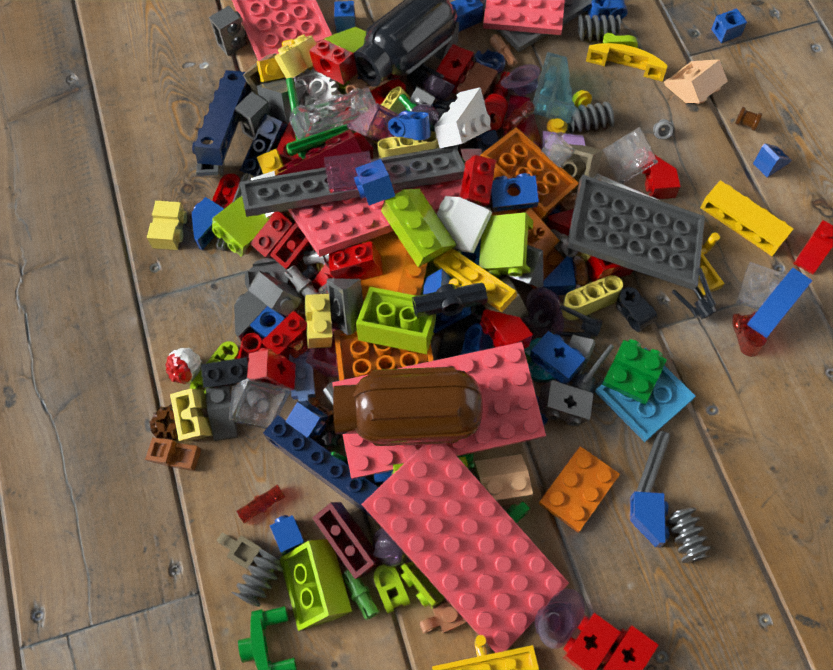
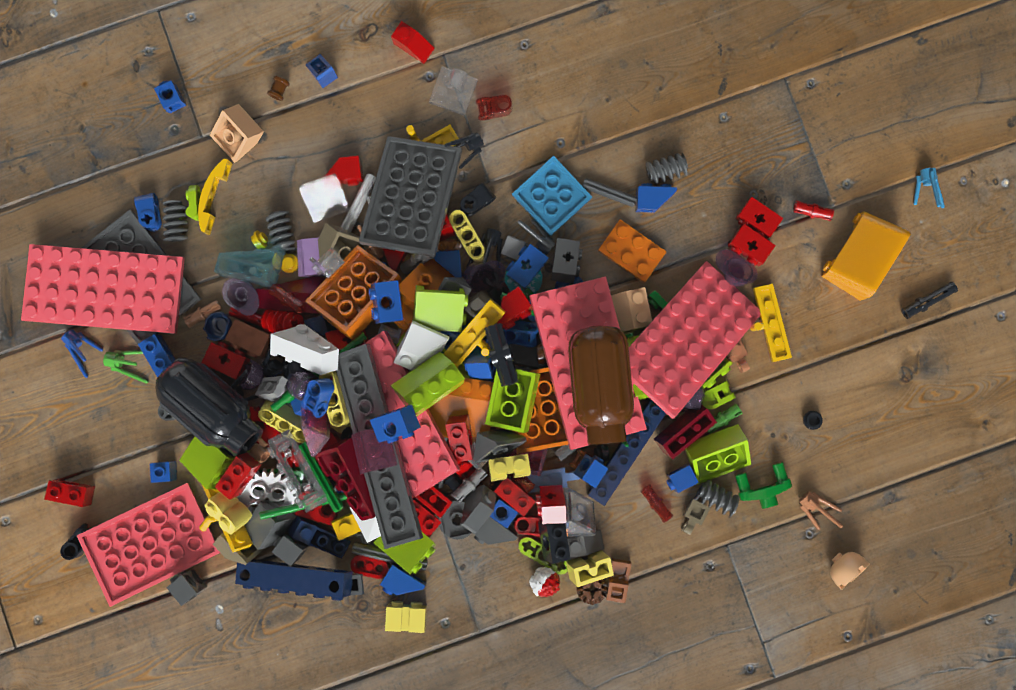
camera: 95 degrees left, 20 degrees up
red brick [460,155,496,207] -> none
green plate [602,339,667,405] -> none
light grey plate [653,119,674,139] -> none
yellow brick [700,180,793,256] -> none
blue slope [747,268,813,338] -> none

